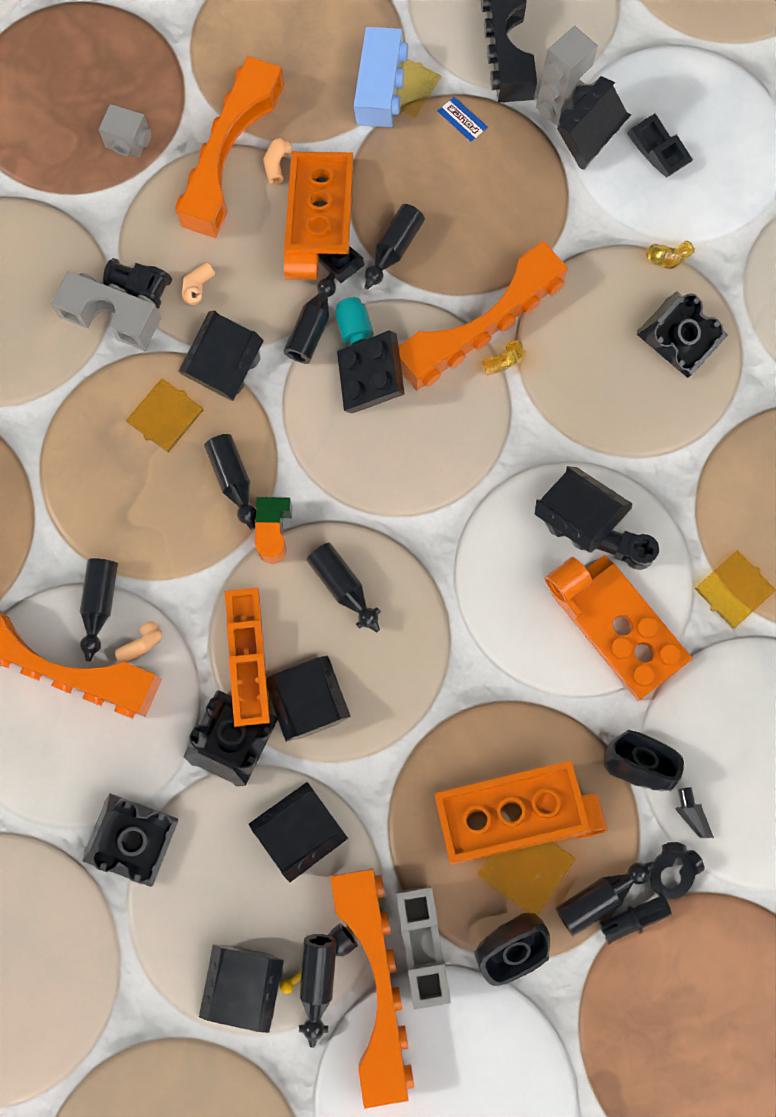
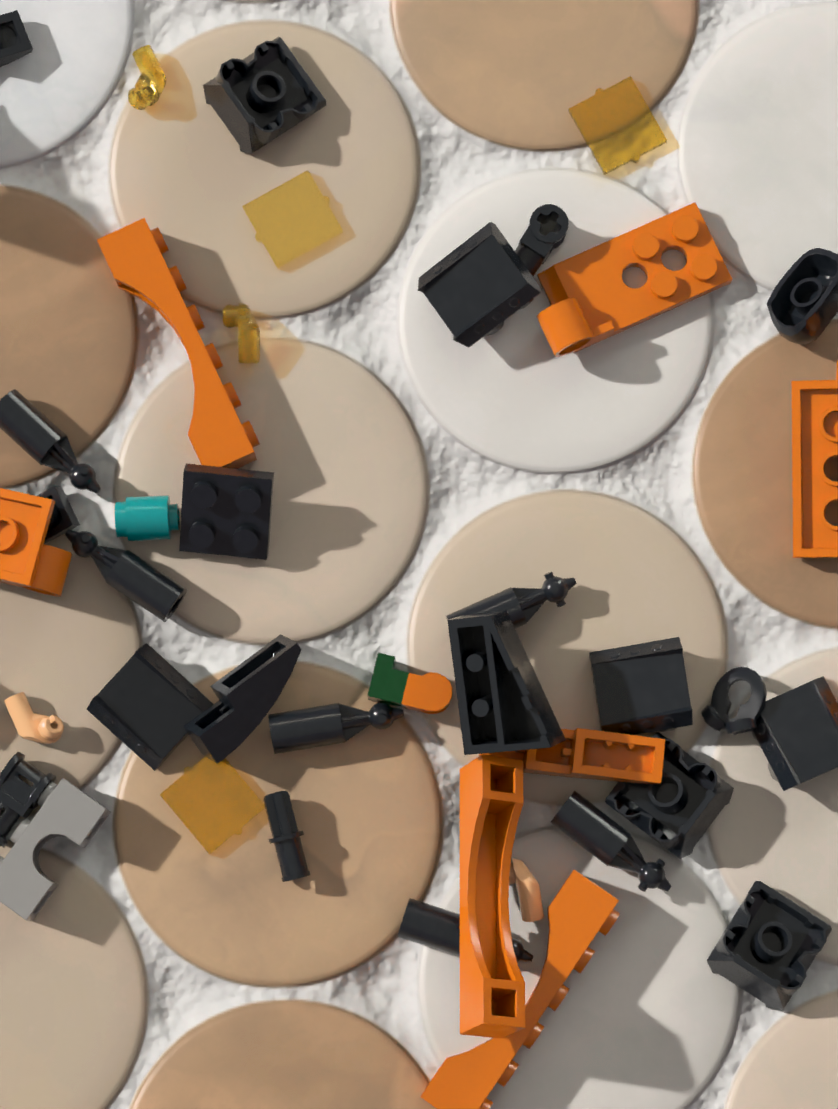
camera: 75 degrees left, 5 degrees up
none -> black slope [184,634,301,764]
none -> clear yellow piece [242,170,343,269]
none -> black axle [263,791,310,882]
none -> black wedge [447,610,566,755]
none -> orange arch [460,754,525,1039]
none -> black wheel [551,790,672,892]
none -> black piece [701,667,767,735]

